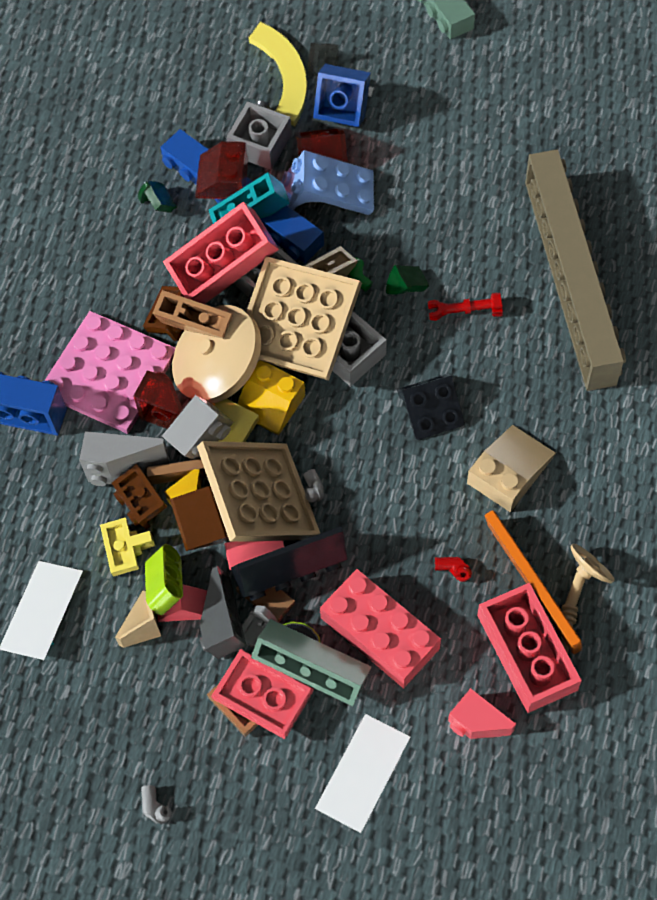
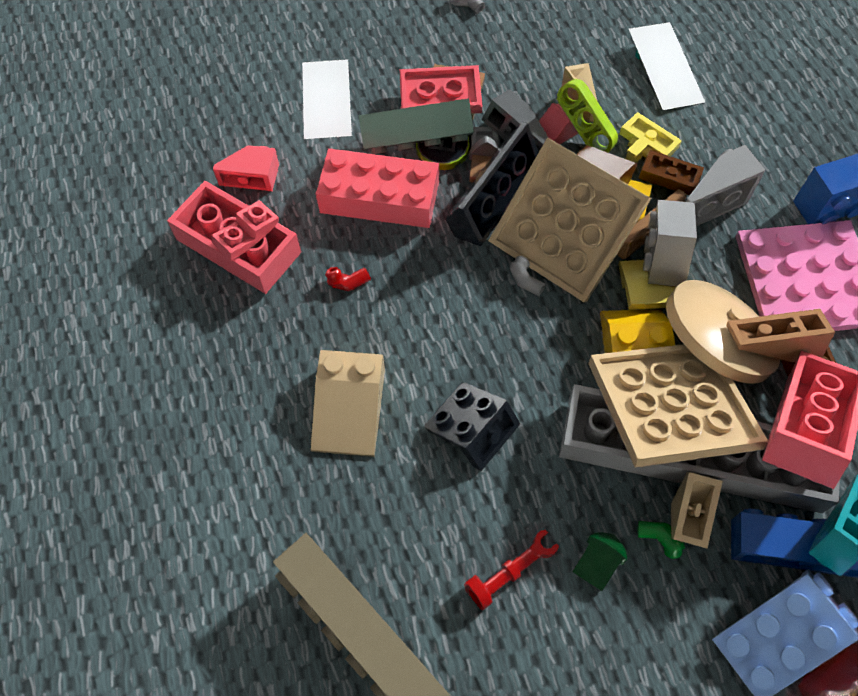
camera: 145 degrees right, 0 degrees up
clear red slope [133,370,183,429] -> none
orange tile [485,510,582,655] -> none
tan dish [559,543,615,654] -> none
none -> coral slope [212,200,279,261]

